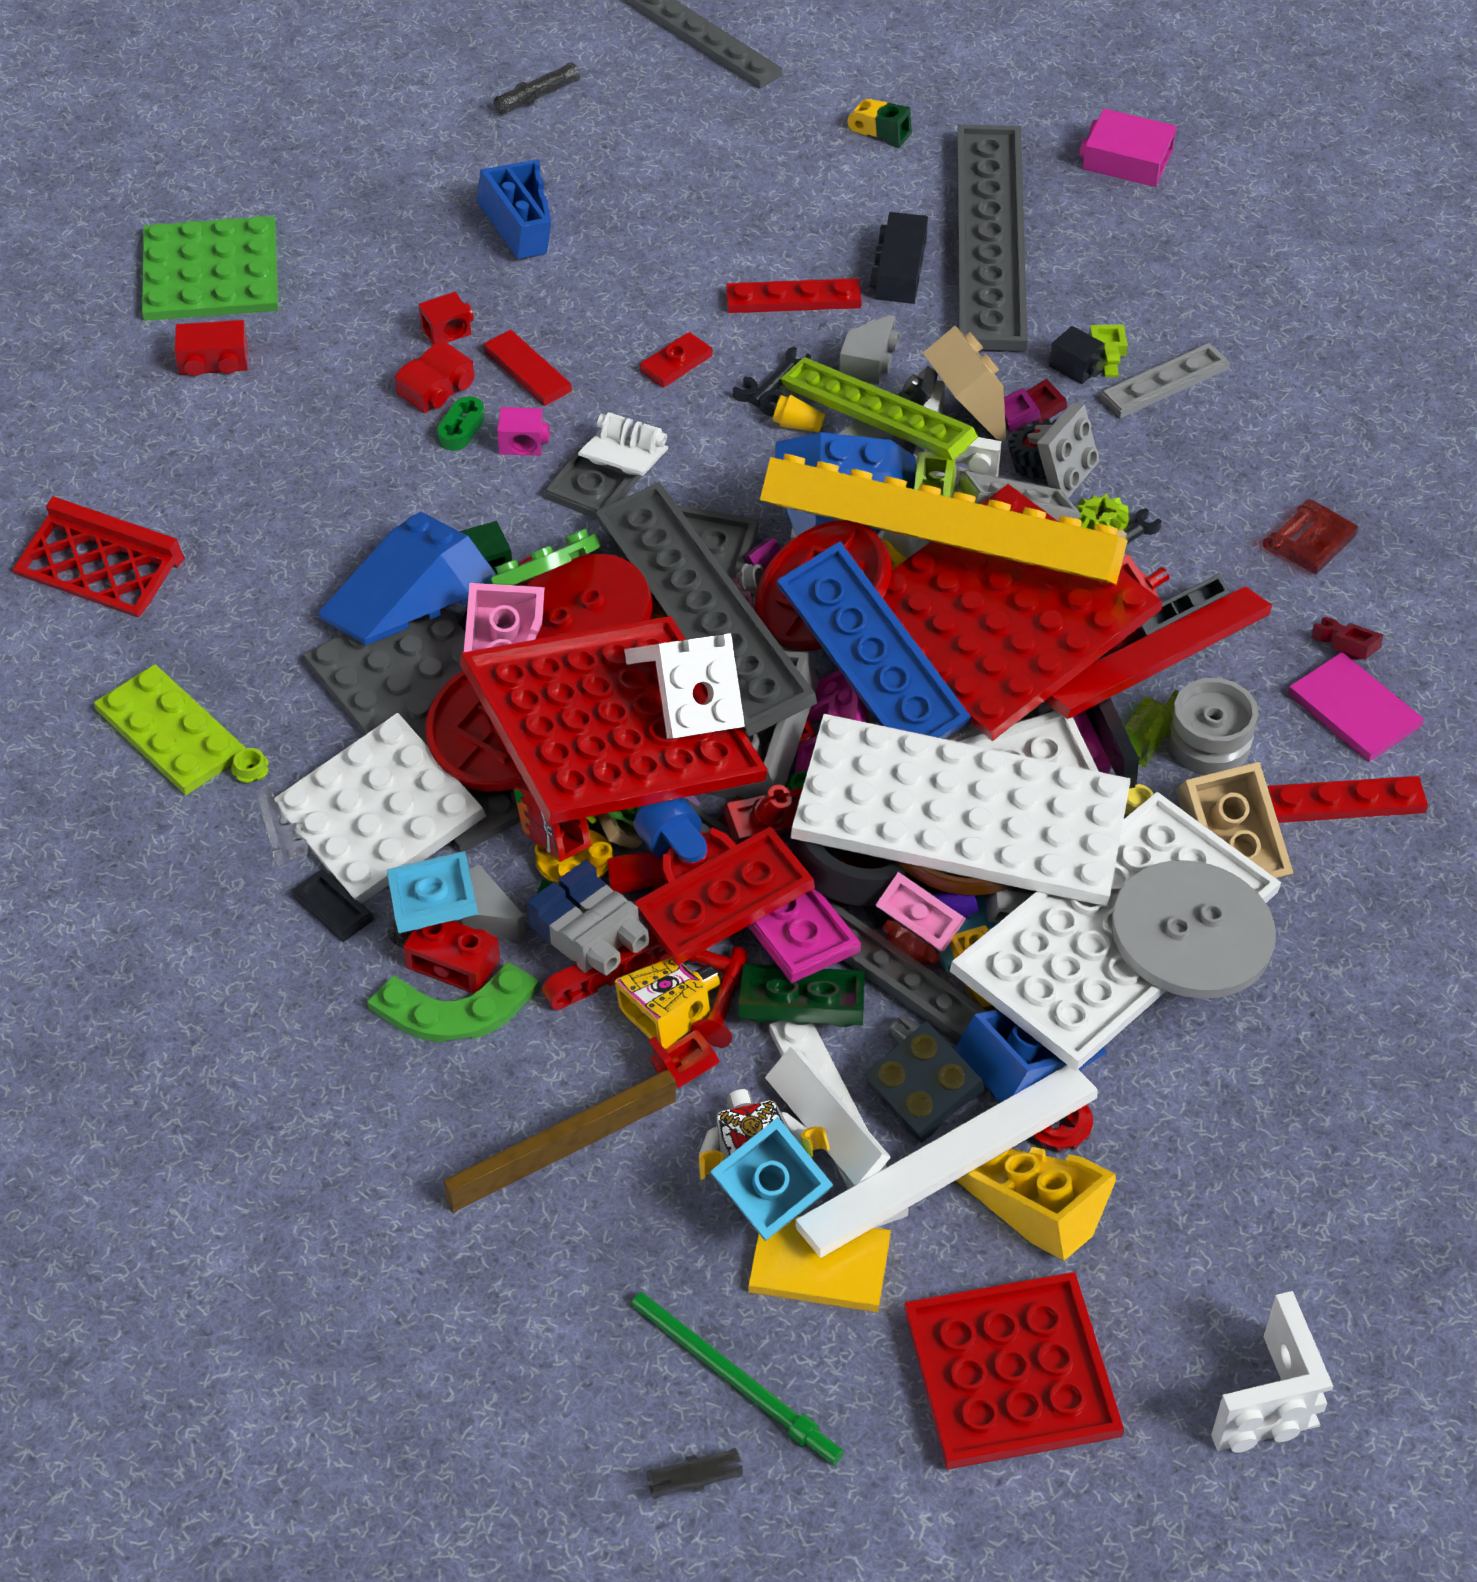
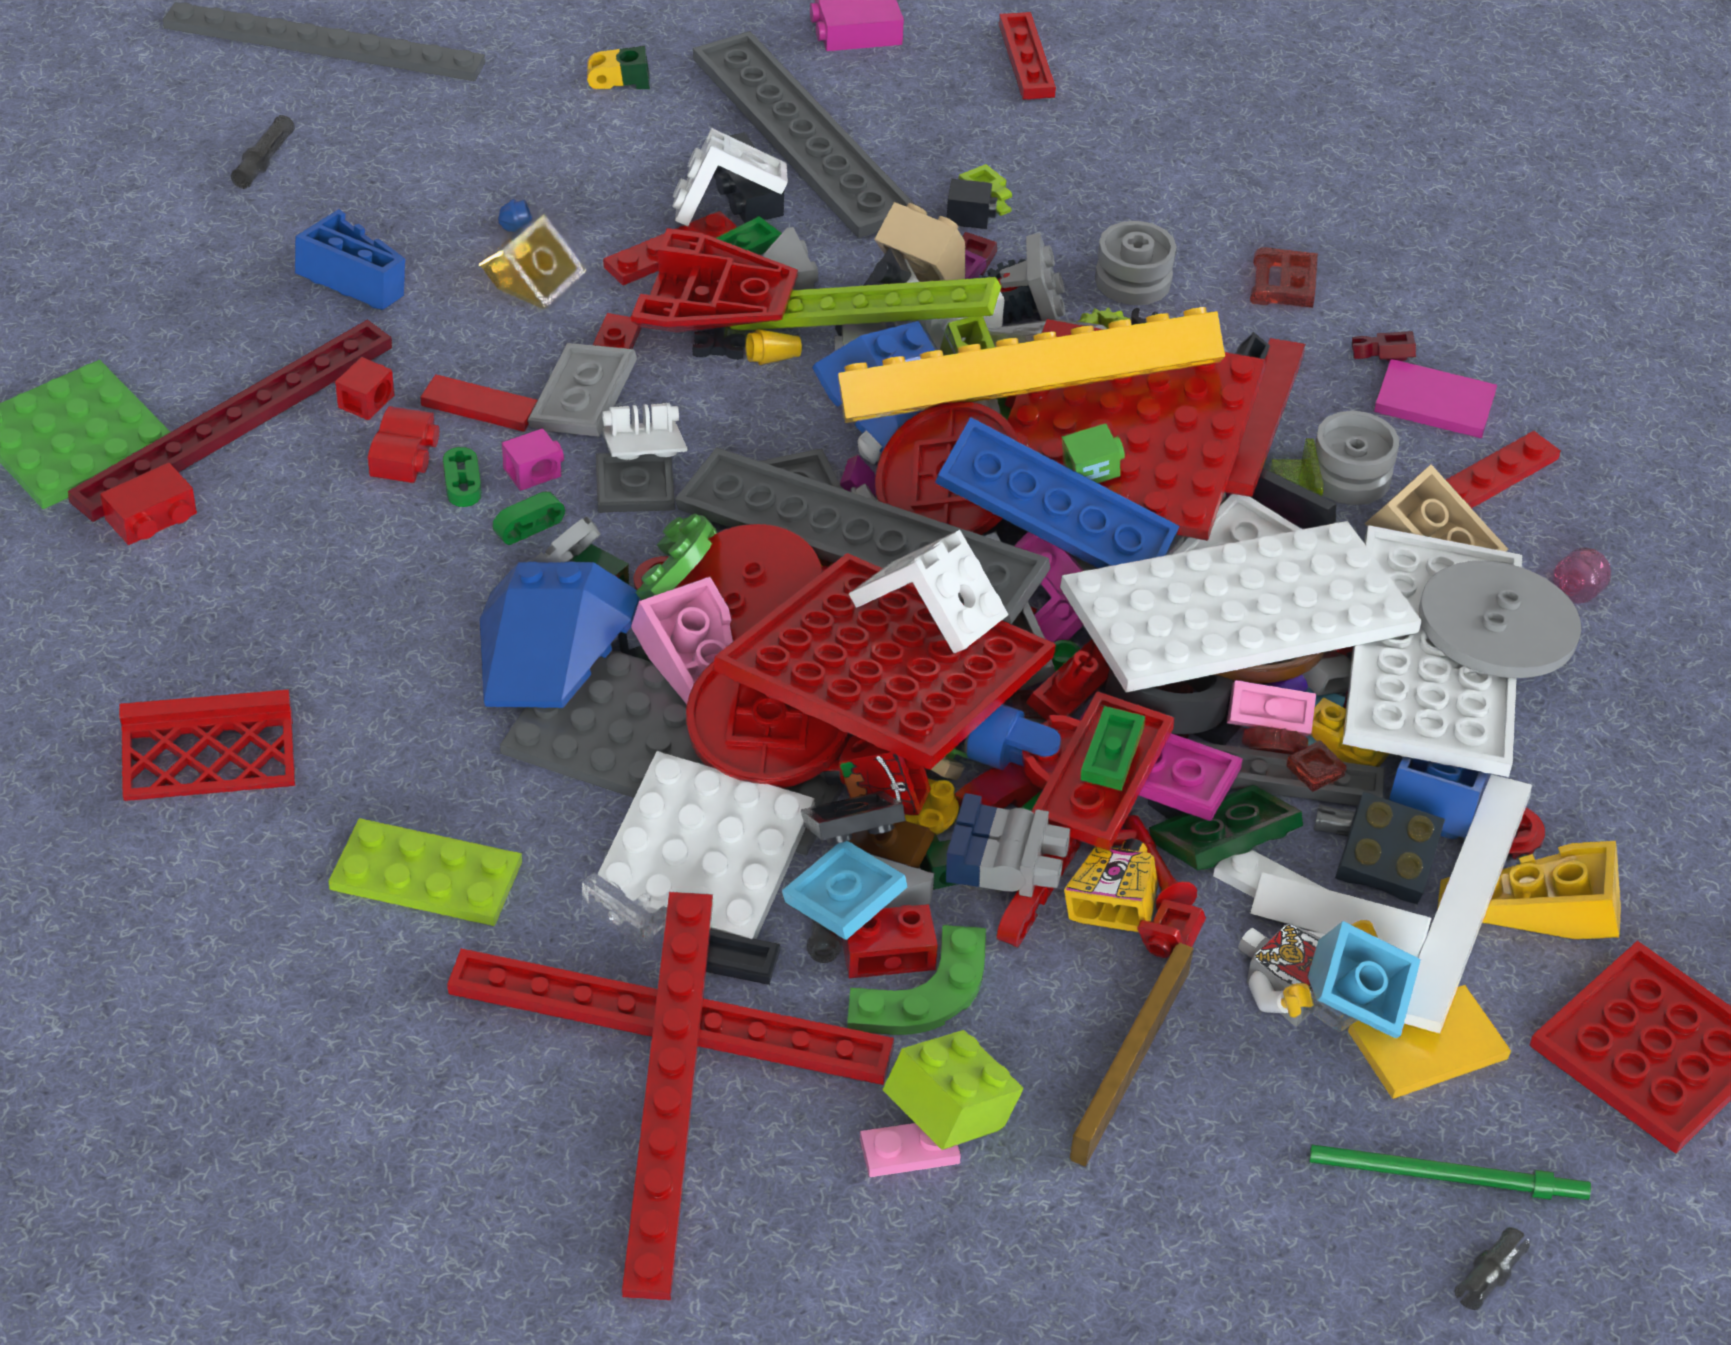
camera: 35 degrees left, 5 degrees down
lime plate [231,748,269,783] -> none
light grey tile [1100,343,1230,418] -> none
none -> dark red plate [67,319,392,522]
none -> red plate [447,948,894,1085]
none -> clear yellow slope [479,214,586,309]
none -> green beam [492,491,565,545]
none -> blue plate [498,199,533,234]
none -> light grey tile [528,343,637,437]
none -> light grey plate [531,516,601,562]
none -> red plate [622,892,713,1300]
none -> red wedge [631,228,798,333]
none -> white bracket [672,128,788,226]
none -> green plate [716,216,782,255]
none -> black plate [801,791,906,844]
none -> reddish brown plate [848,821,935,869]
none -> bright pink plate [860,1123,961,1177]
none -> lime brick [883,1030,1024,1150]
none -> red plate [999,12,1056,100]
none -> bright green brick [1062,423,1125,483]
none -> green plate [1080,706,1145,791]
none -> light grey wheel [1095,221,1177,305]
none -> clear red tile [1286,740,1347,792]
none -> clear pink head [1553,547,1612,604]

